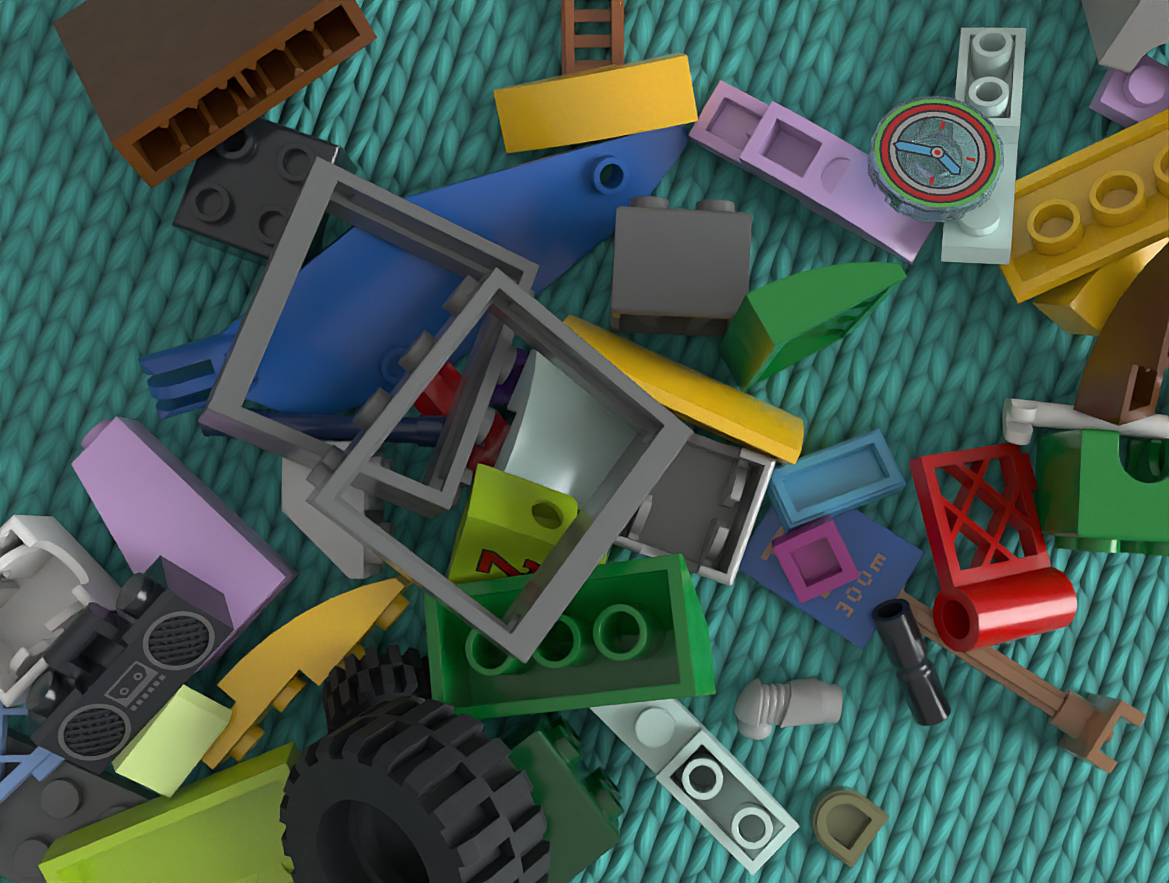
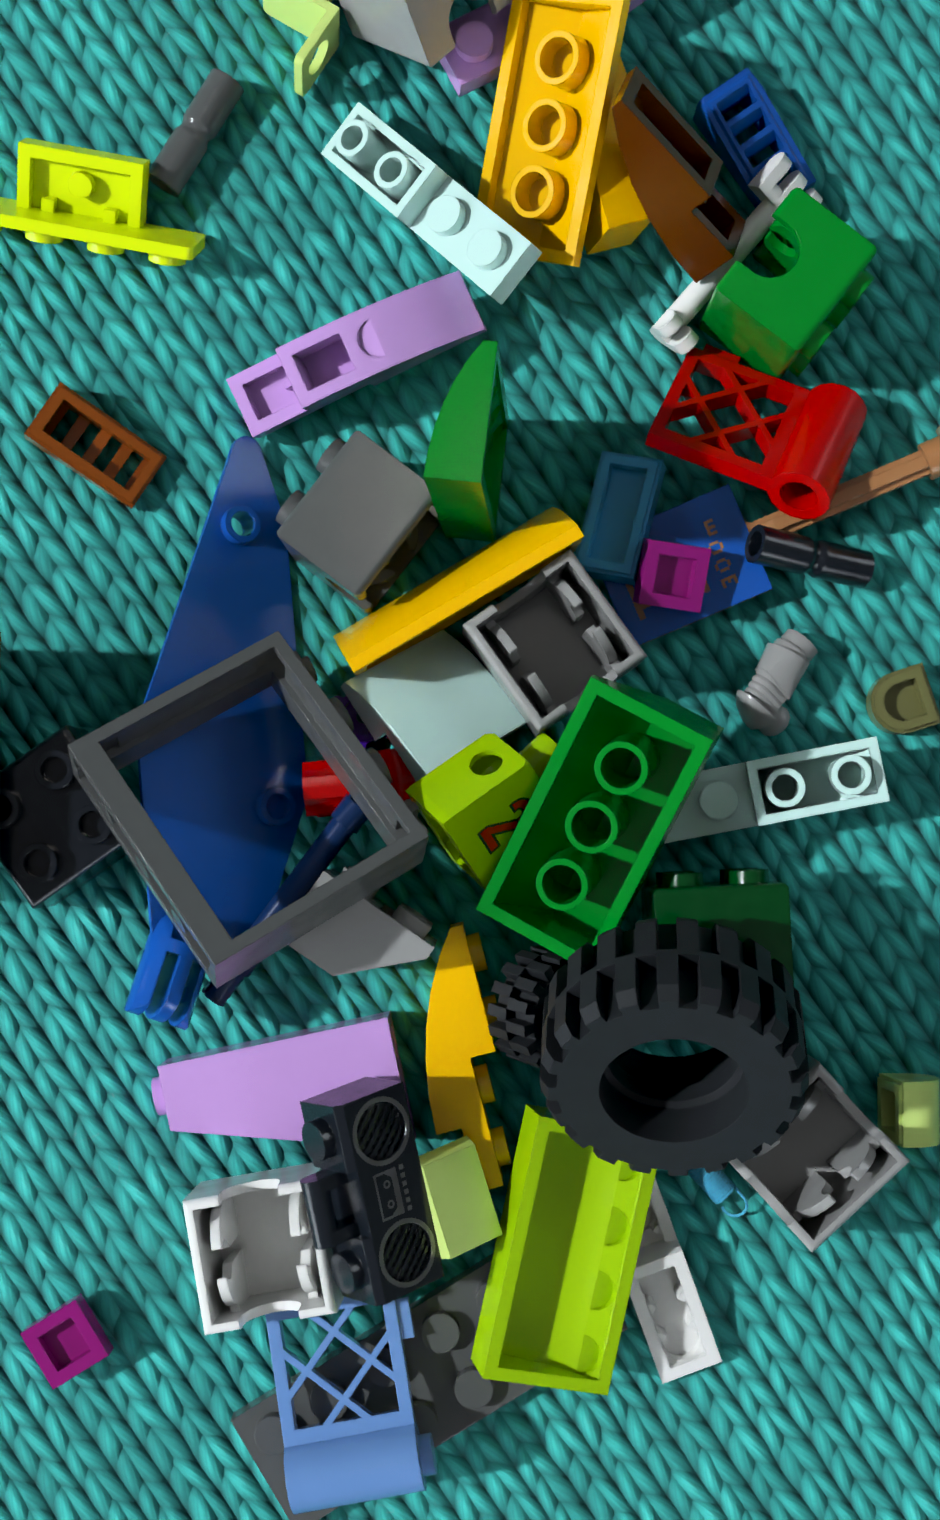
camera: 55 degrees left, 0 degrees up
dark grey window [305,267,694,664] -> none
yellow slope [493,52,698,153] -> none
tile [867,96,1004,223] -> none

